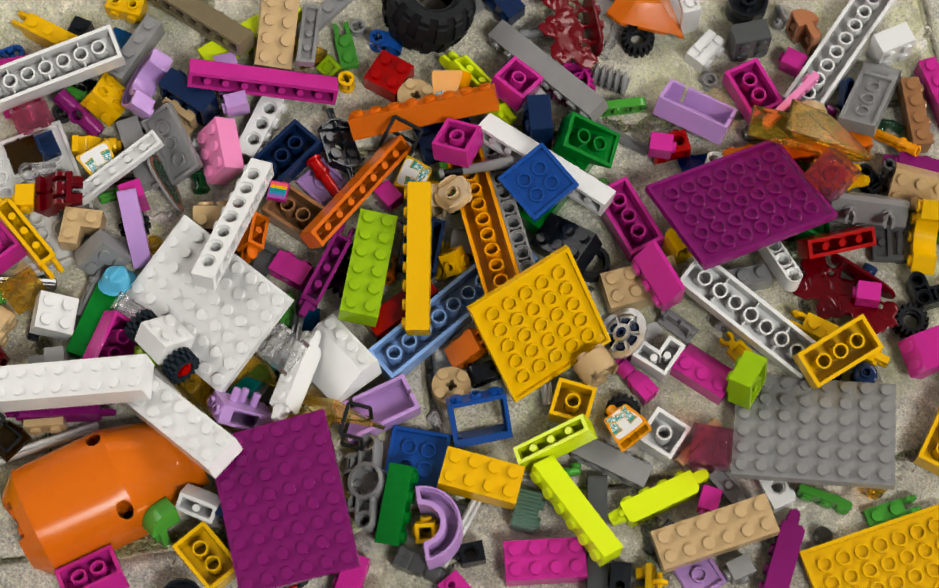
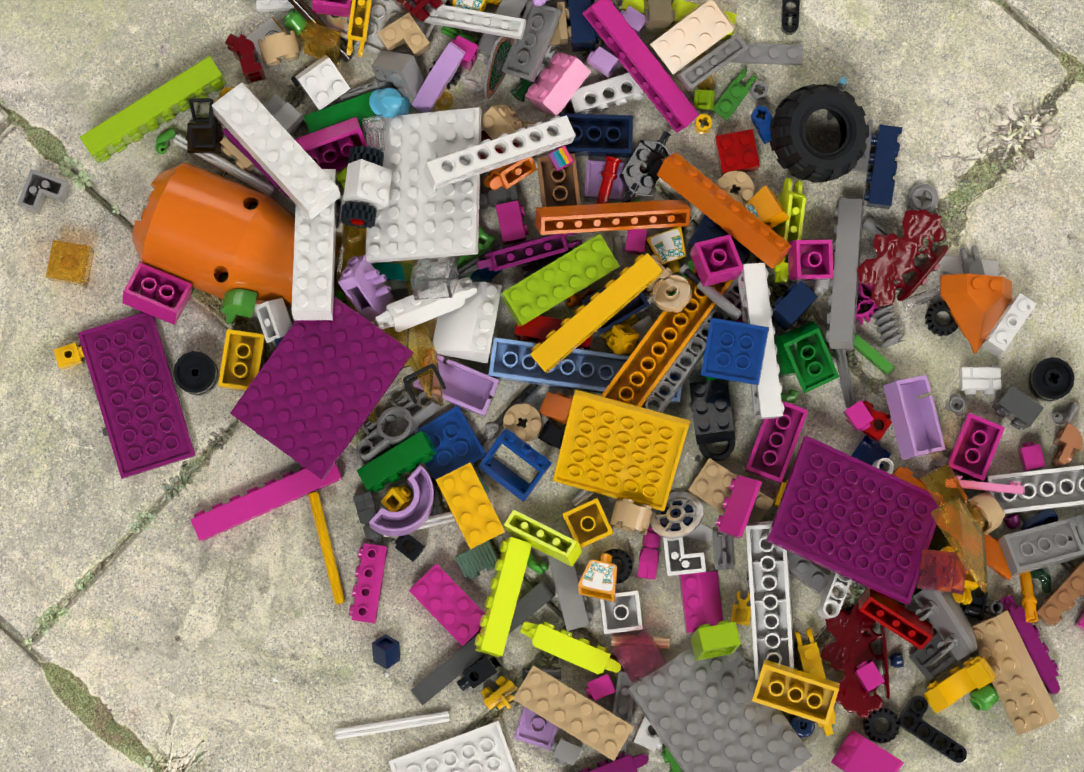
camera: 50 degrees right, 15 degrees up
black piece [378,115,424,156] -> none

